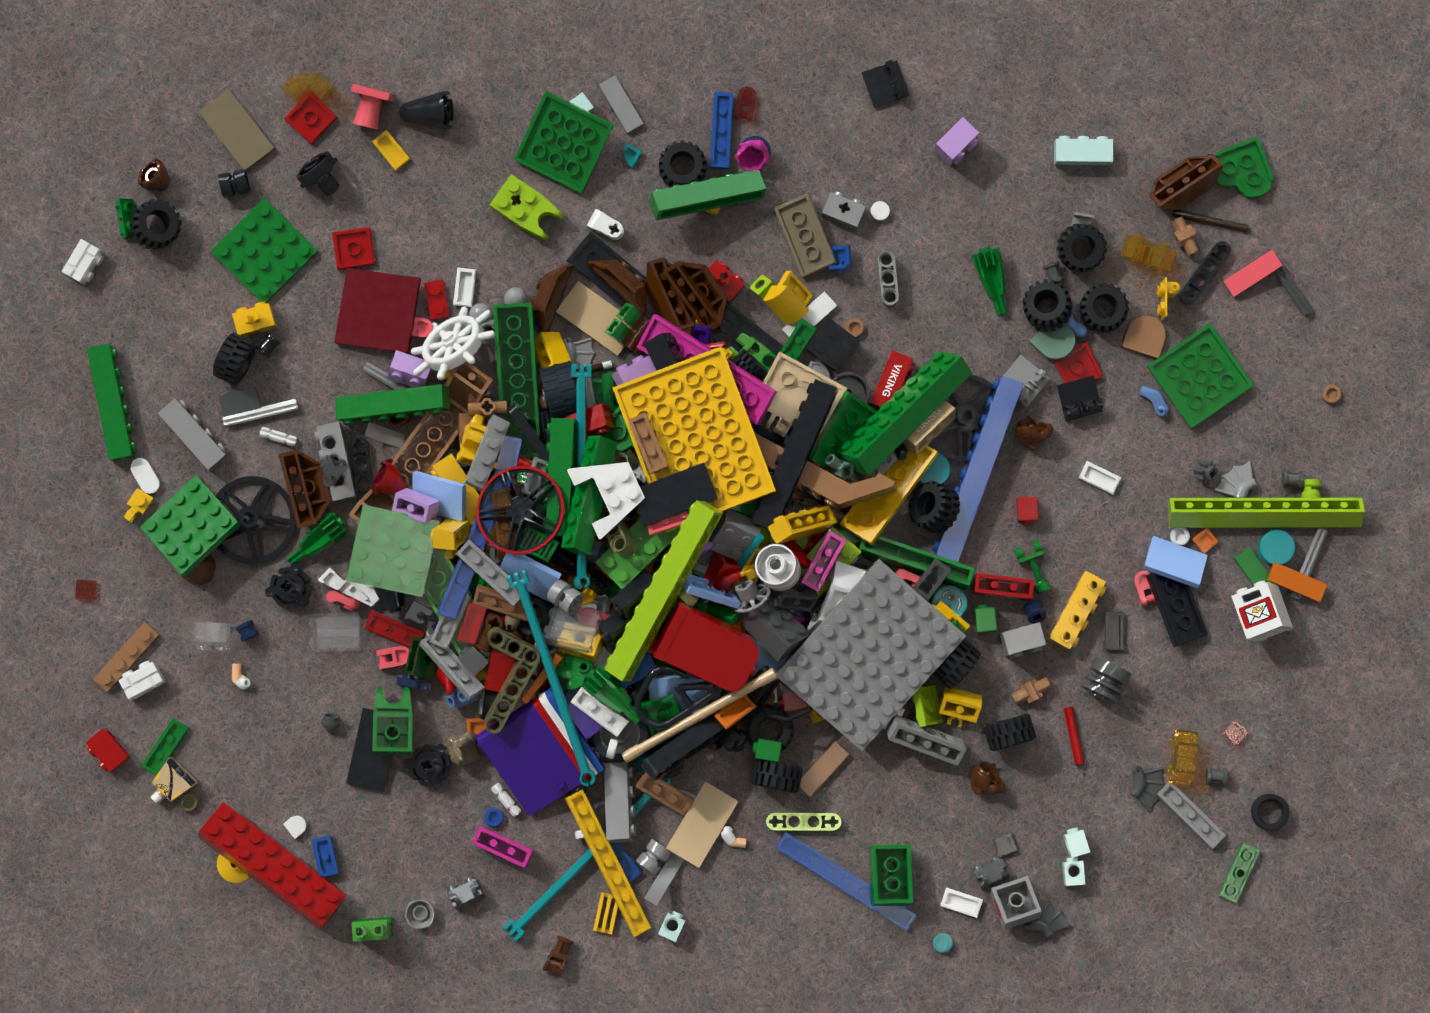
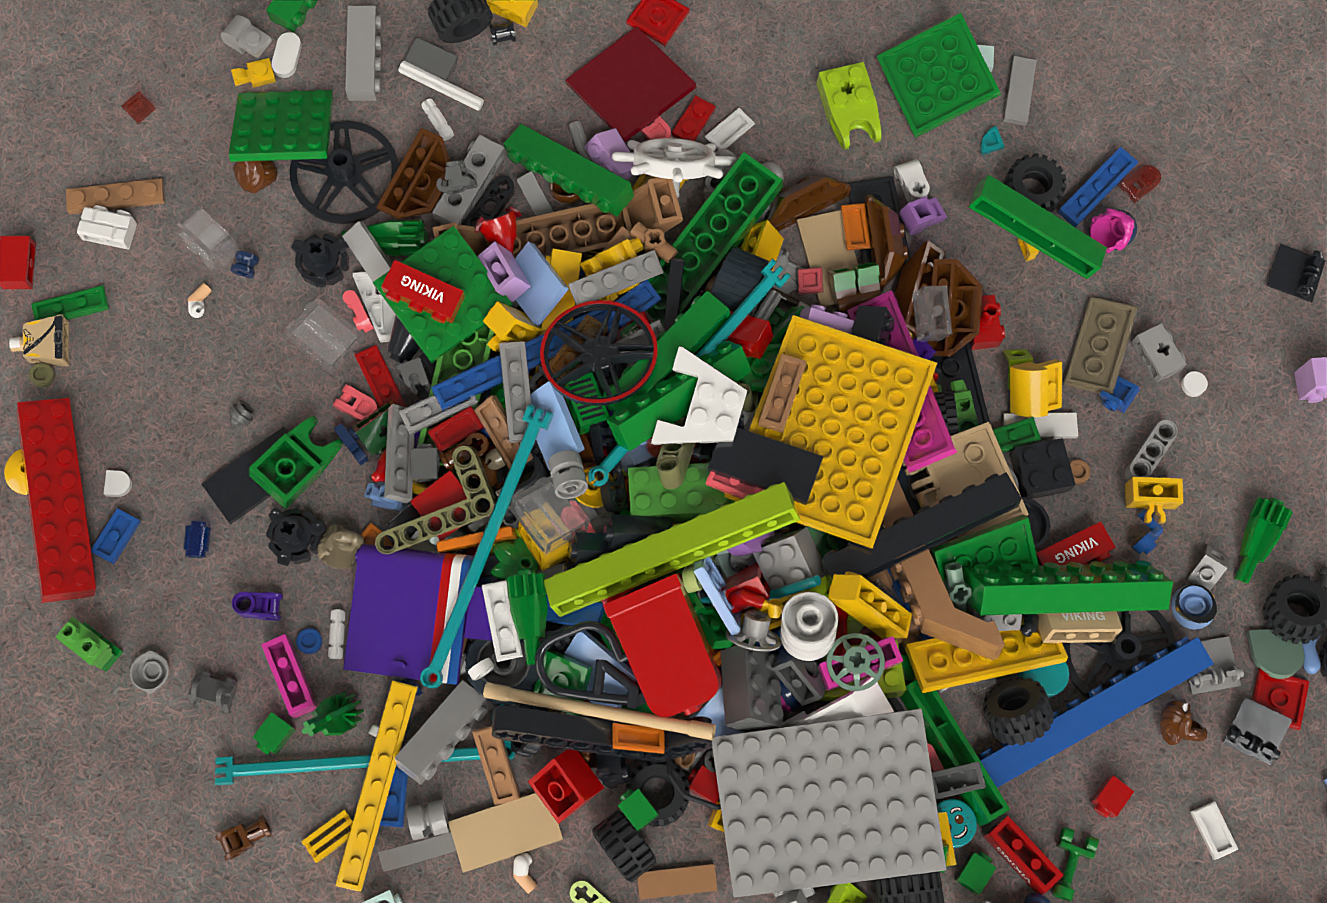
camera: 35 degrees right, 10 degrees down
none -> clear blue brick [183,521,211,558]
none -> light grey brick [221,15,272,58]
none -> dark purple piece [232,592,283,621]
none -> green brick [252,712,296,755]
none -> green piece [302,691,364,736]
none -> light grey tile [342,221,392,282]
none -> red brick [381,260,465,324]
none -> red brick [528,749,604,824]
none -> coral tile [798,267,824,295]
none -> sand green wheel [827,633,885,691]
none -> orange tile [841,203,871,251]
none -> medium lavender brick [899,196,947,235]
none -> clear brick [913,286,952,341]
none -> yellow brick [1125,477,1183,524]
none -> blue plate [1132,509,1163,555]
none -> light blue piece [1171,584,1217,630]
none -> light grey bracket [1188,545,1229,591]

